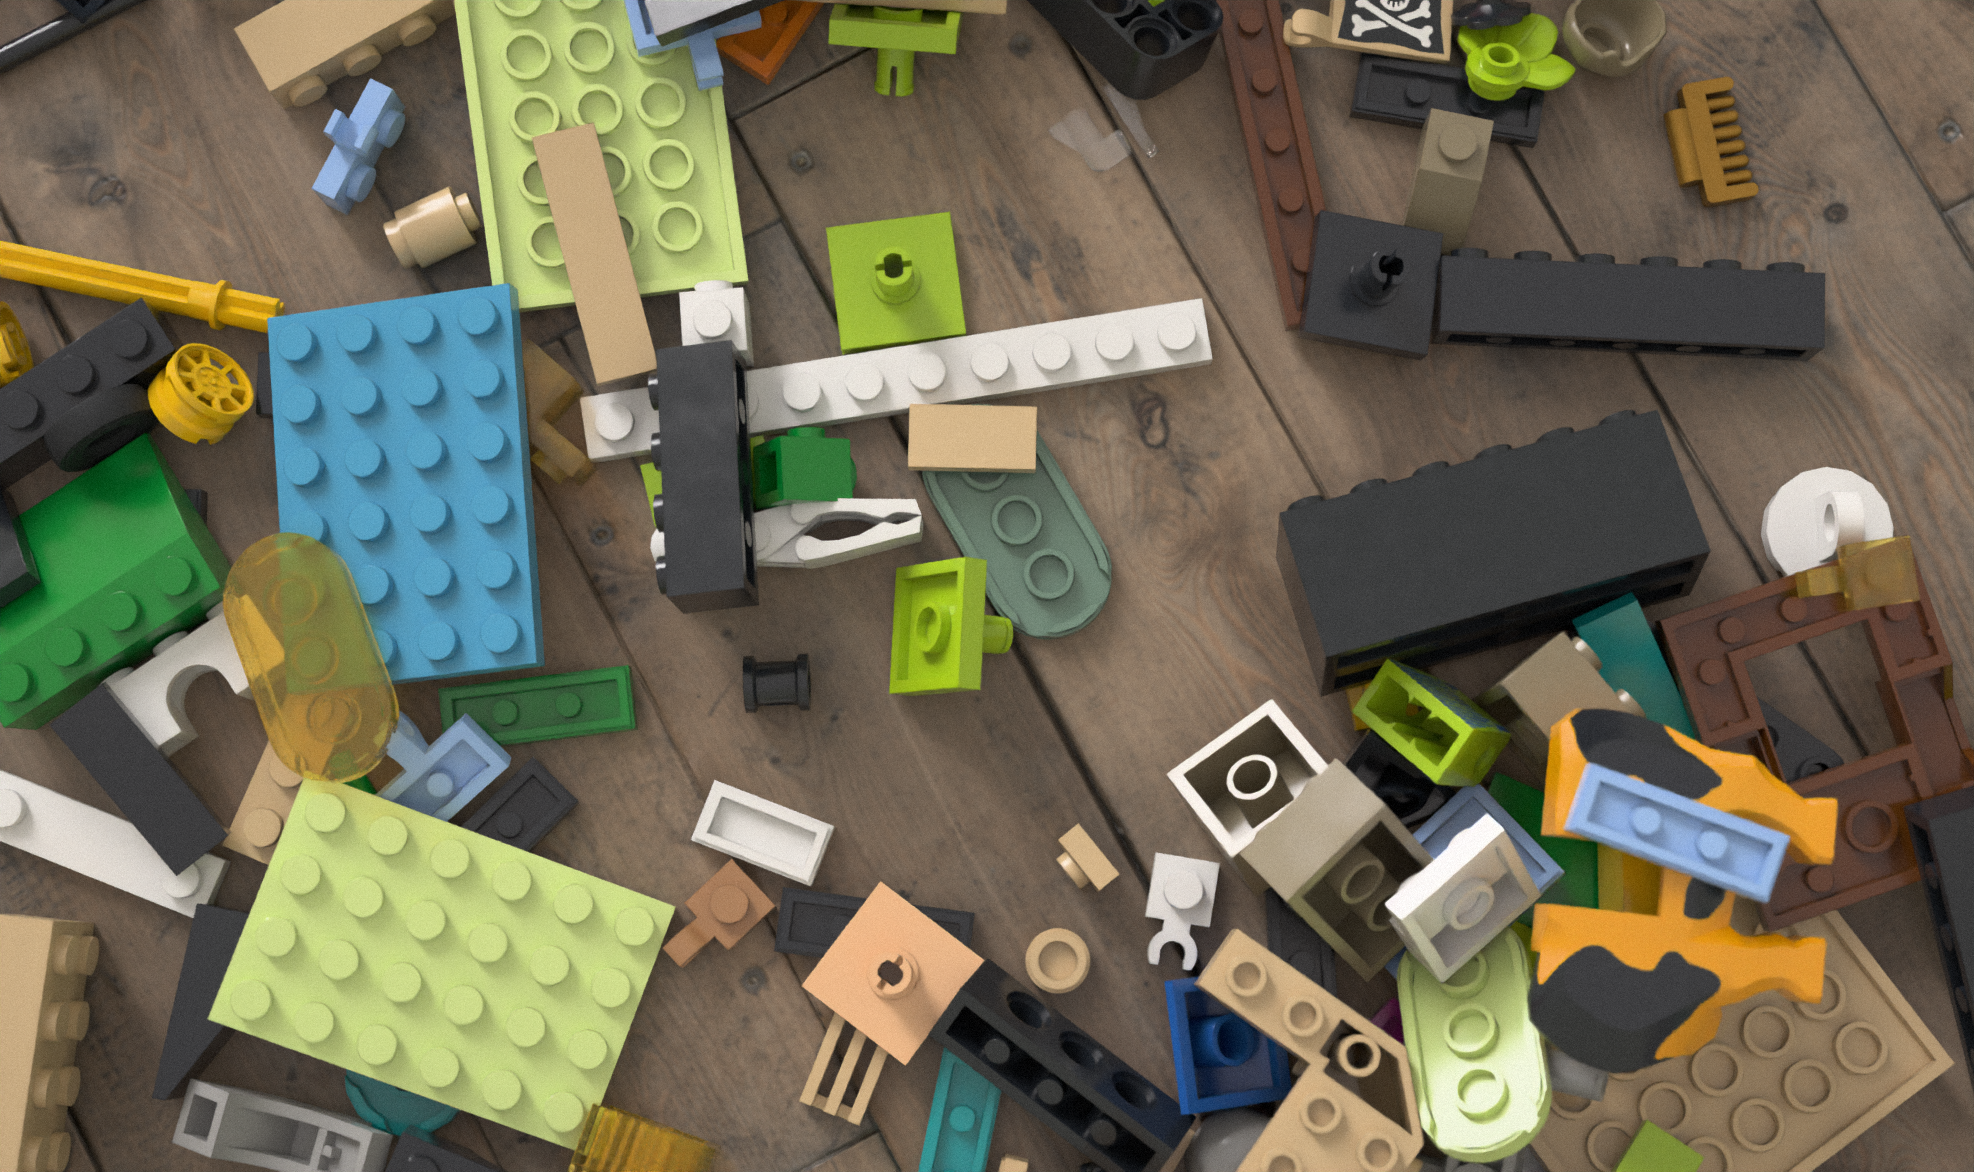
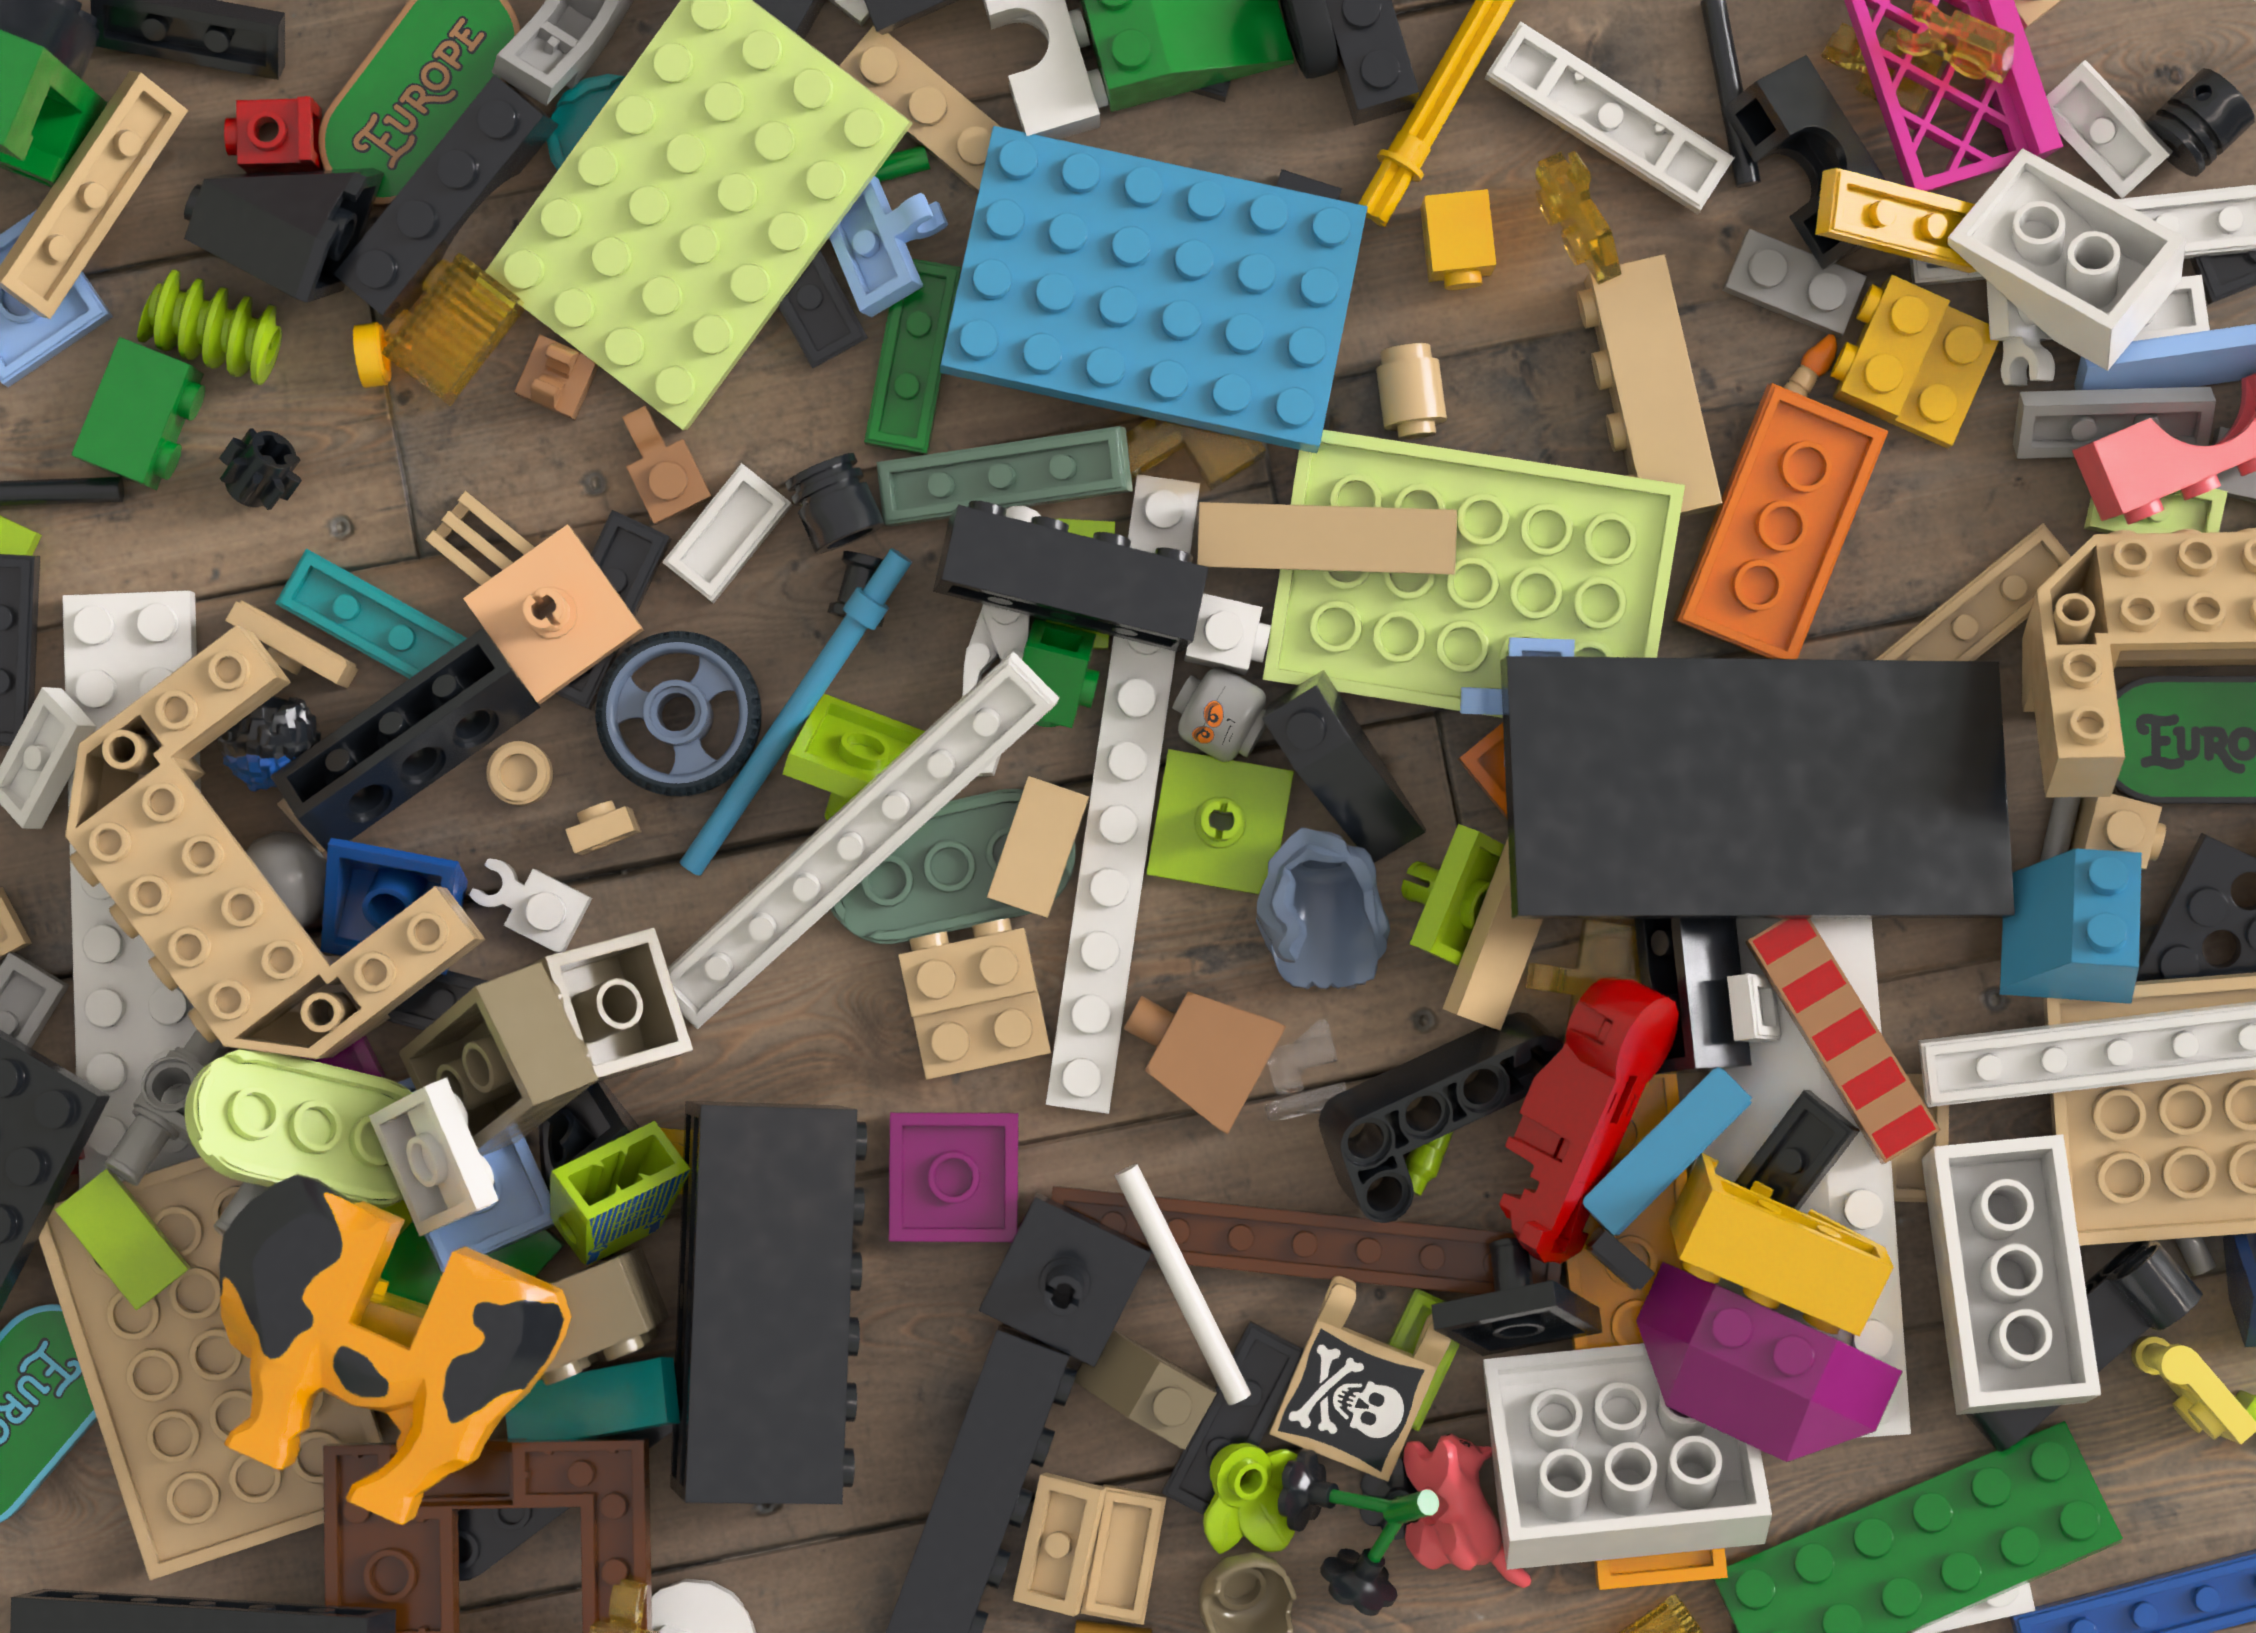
camera: 105 degrees right, 5 degrees up
yellow wheel [148,343,254,445] -> none
clear yellow tile [223,532,399,783] -> none
light blue plate [311,78,405,215] -> none
light blue tile [1563,763,1790,903] -> none
none -> medium nougat tile [514,334,599,420]
none -> sand blue wheel [595,631,762,796]
none -> white tile [667,651,1059,1029]
none -> dark azure bar [680,548,912,876]
none -> black piece [785,453,885,554]
none -> sand green tile [876,426,1133,527]
none -> magenta plate [889,1112,1019,1242]
none -> tan plate [898,918,1052,1080]
none -> tan plate [1013,1473,1107,1617]
none -> tan tile [1081,1484,1167,1625]
none -> white bar [1114,1164,1251,1405]
none -> medium nougat torso [1124,991,1286,1134]
none -> light grey head [1172,667,1267,762]
none -> sand blue hair [1256,827,1390,990]
none -> black slope [1262,670,1426,863]
none -> yellow brick [1420,189,1496,290]
none -> white plate [1485,21,1735,215]
none -> clear yellow plate [1535,151,1622,285]

